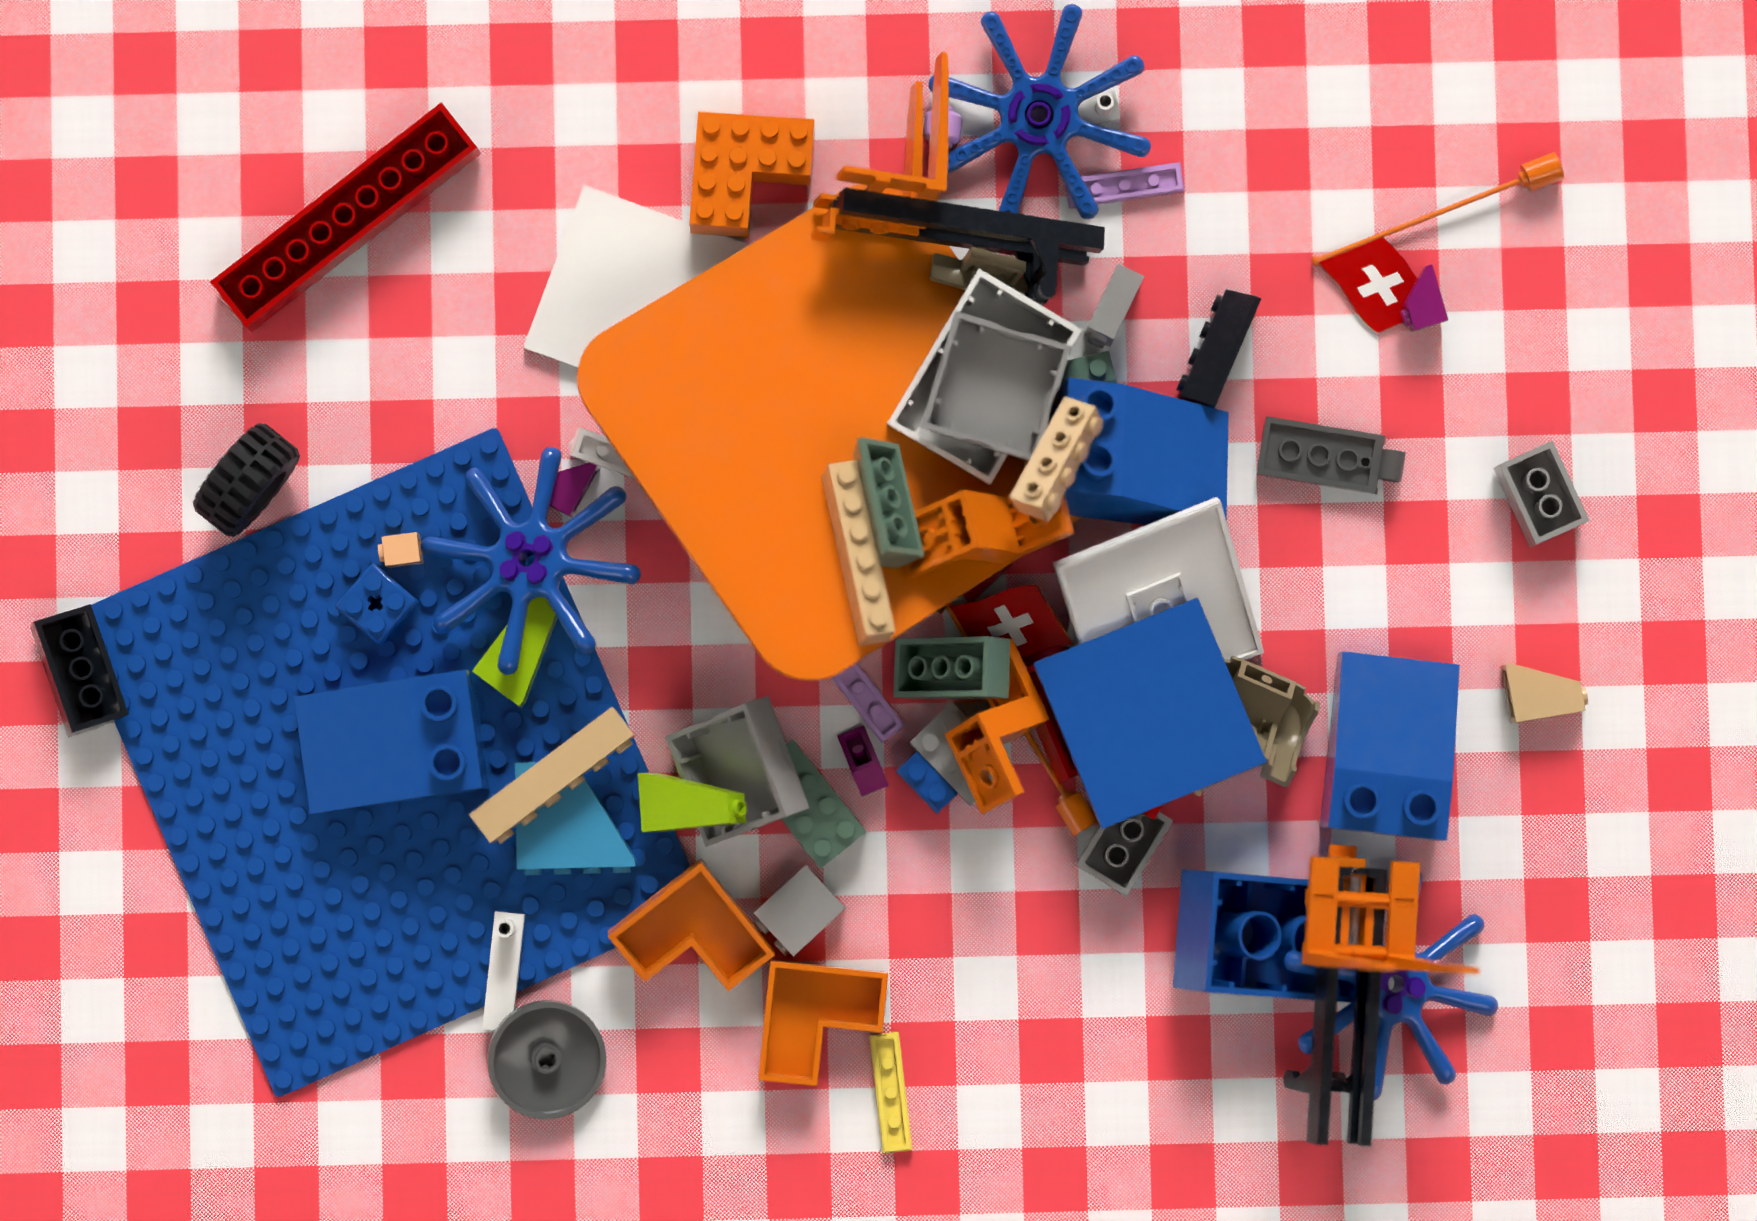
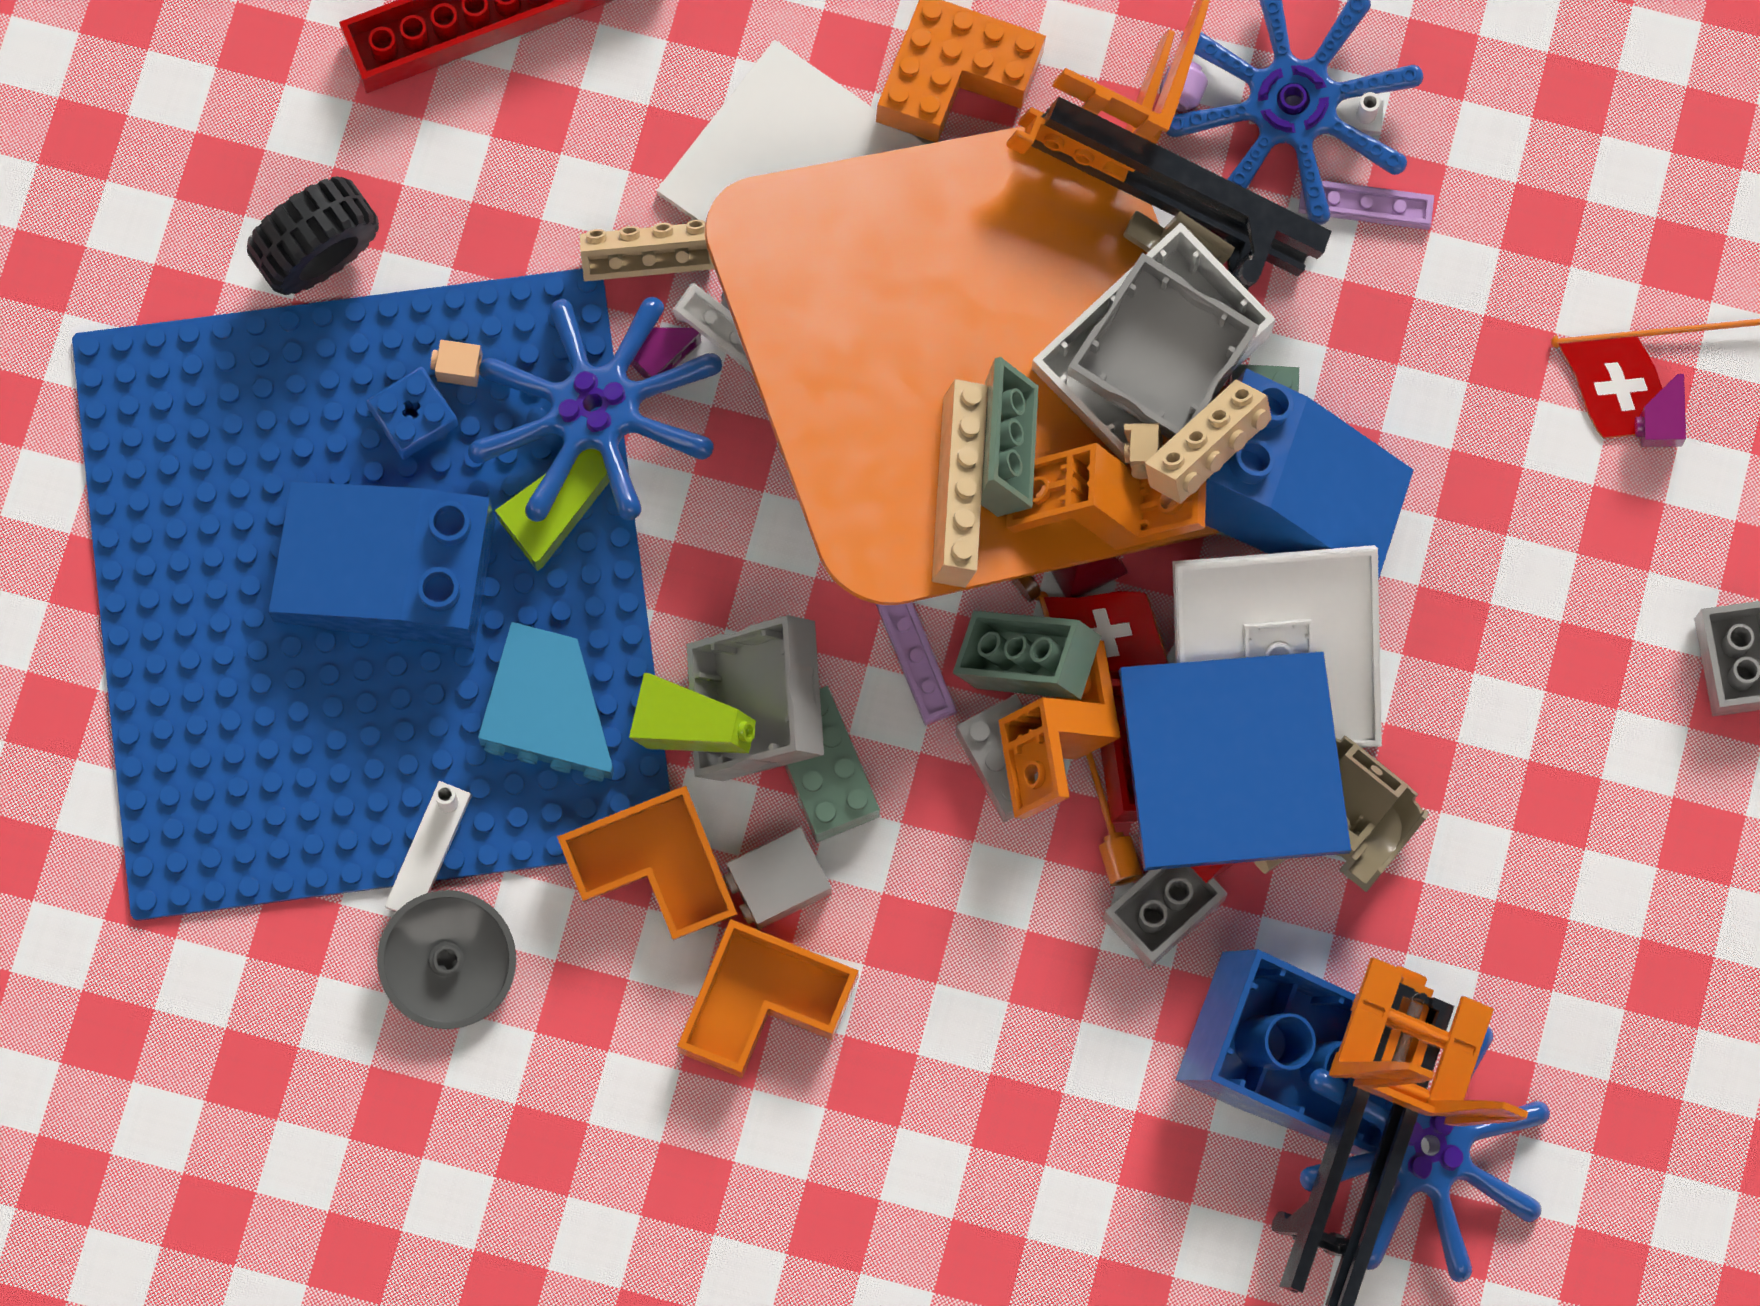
camera: 15 degrees right, 10 degrees down
black slope [30,604,129,738] -> none
tan brick [469,707,635,844] -> none
magenta slope [837,725,889,797] -> none
light yellow tile [869,1032,912,1153] -> none
blue brick [896,751,958,814] -> none
light grey brick [1084,264,1144,348] -> none
black slope [1176,289,1261,408] -> none
dark grey hinge [1256,416,1406,494] -> none
blue slope [1319,651,1460,841] -> none
tan slope [1501,664,1588,723] -> none
none -> tan brick [580,220,714,281]
none -> tan brick [1124,423,1163,479]

